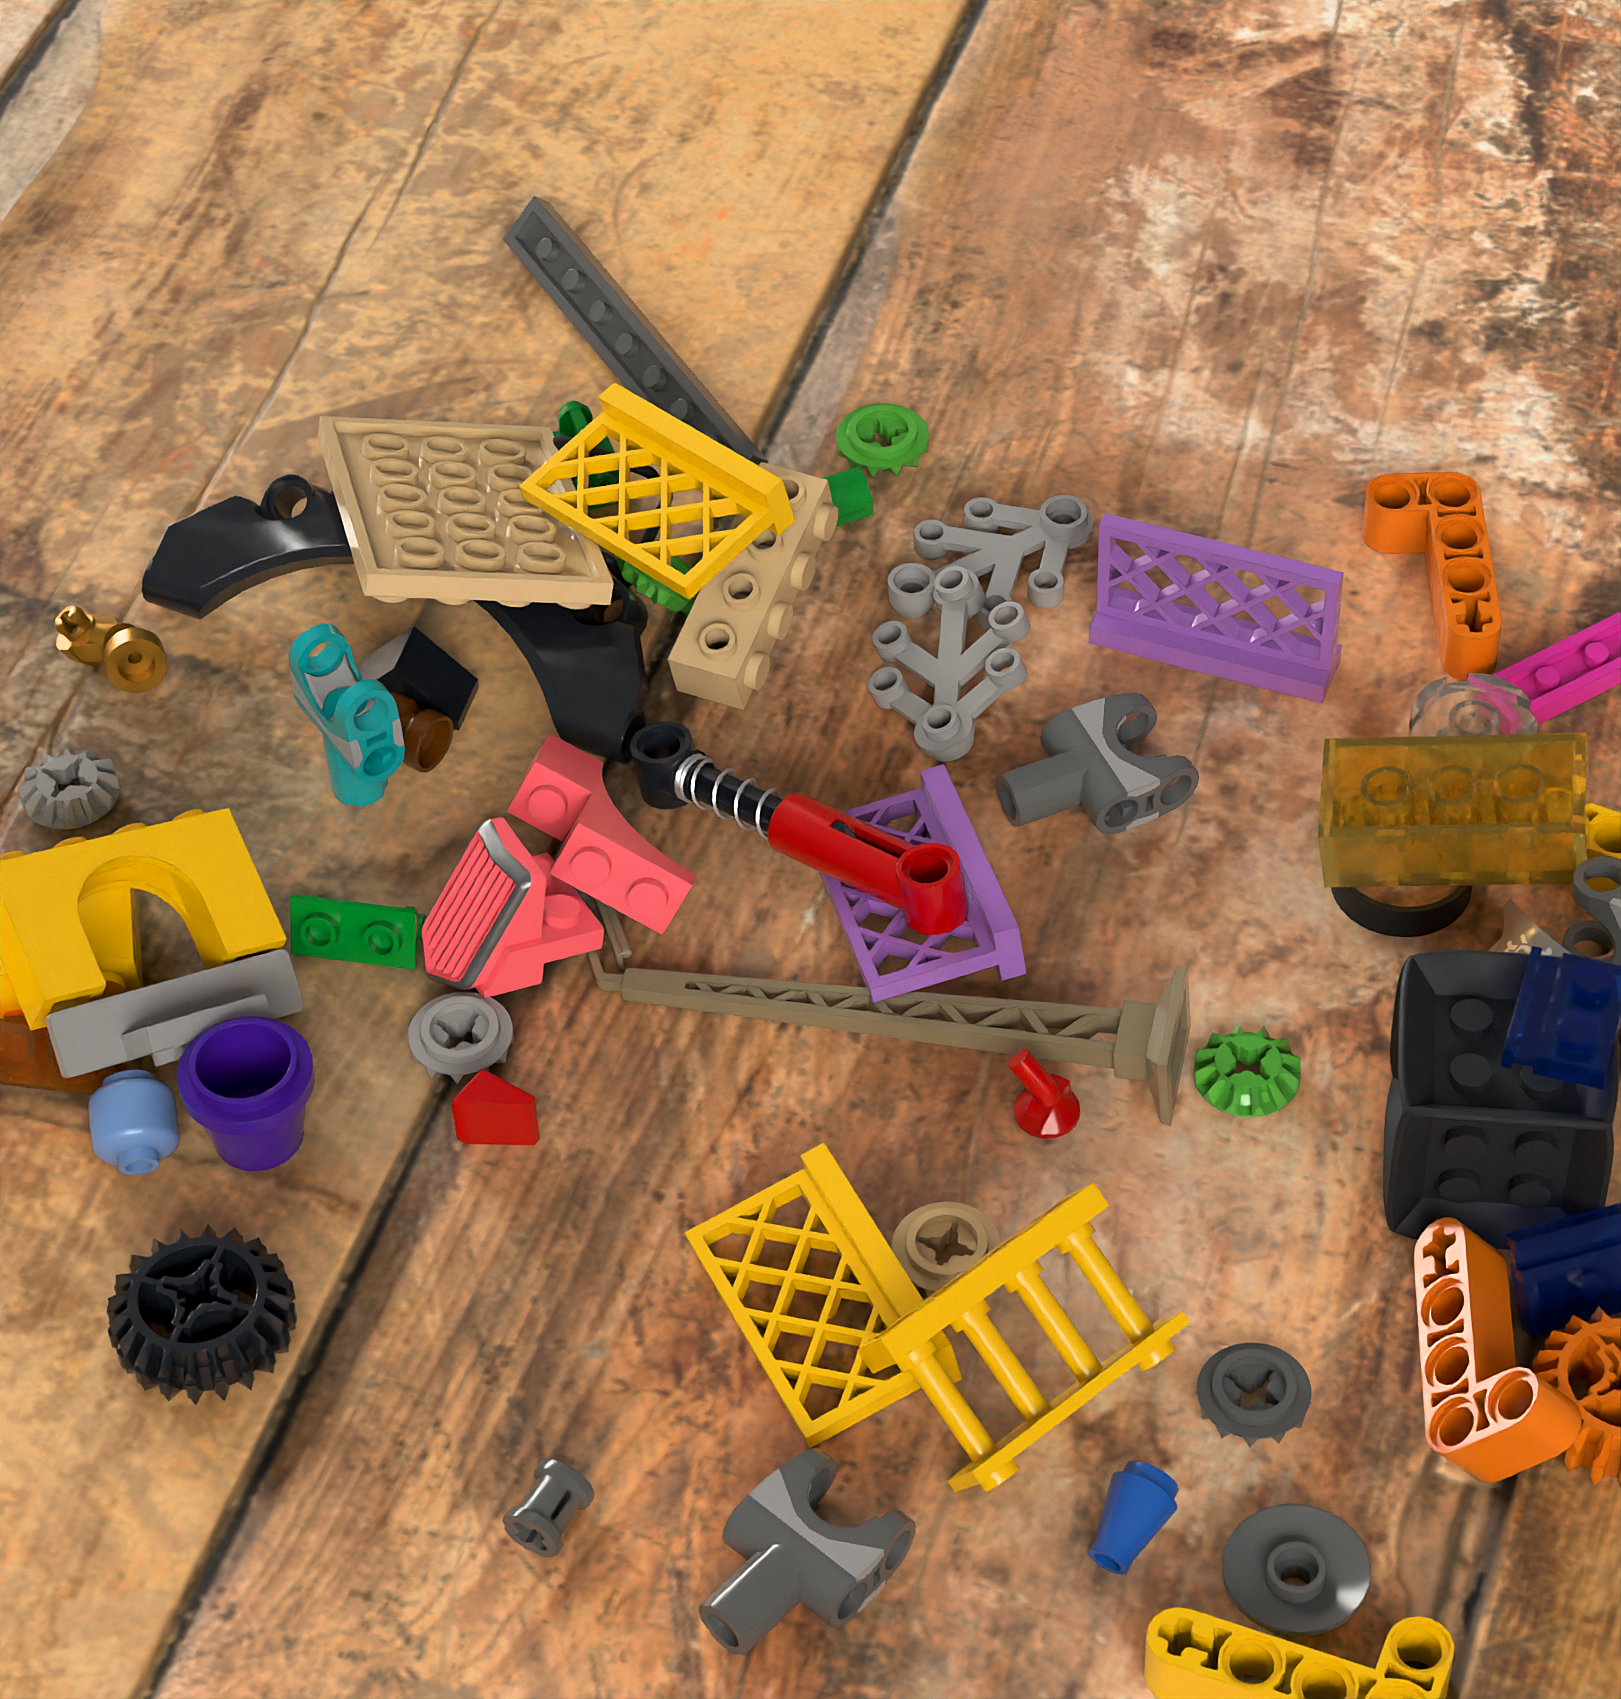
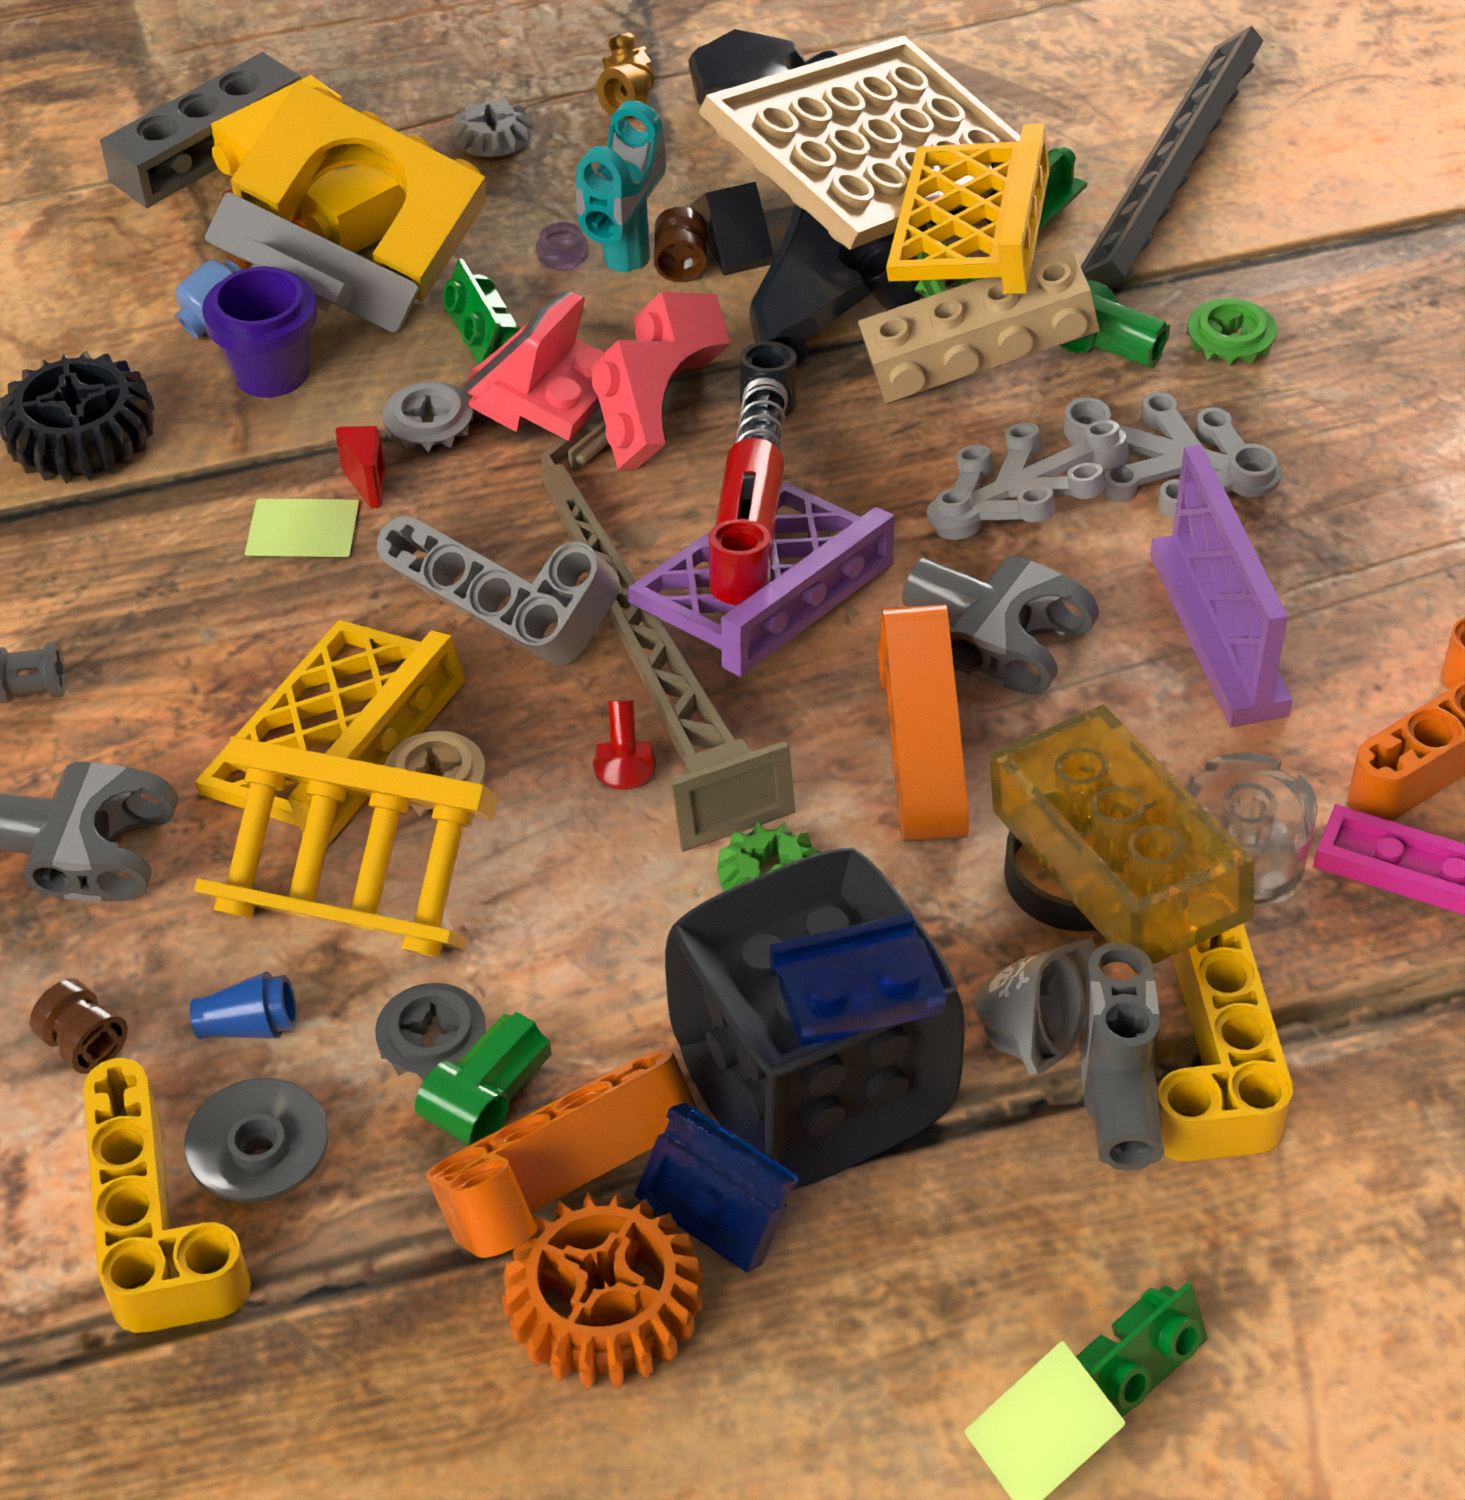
camera: 55 degrees right, 0 degrees up
none -> reddish brown wheel [29,979,128,1074]
none -> yellowish green sticker [245,499,359,557]
none -> light grey beam [377,516,619,665]
none -> green piece [415,1011,552,1146]
none -> plate [536,222,589,271]
none -> orange beam [878,604,969,842]

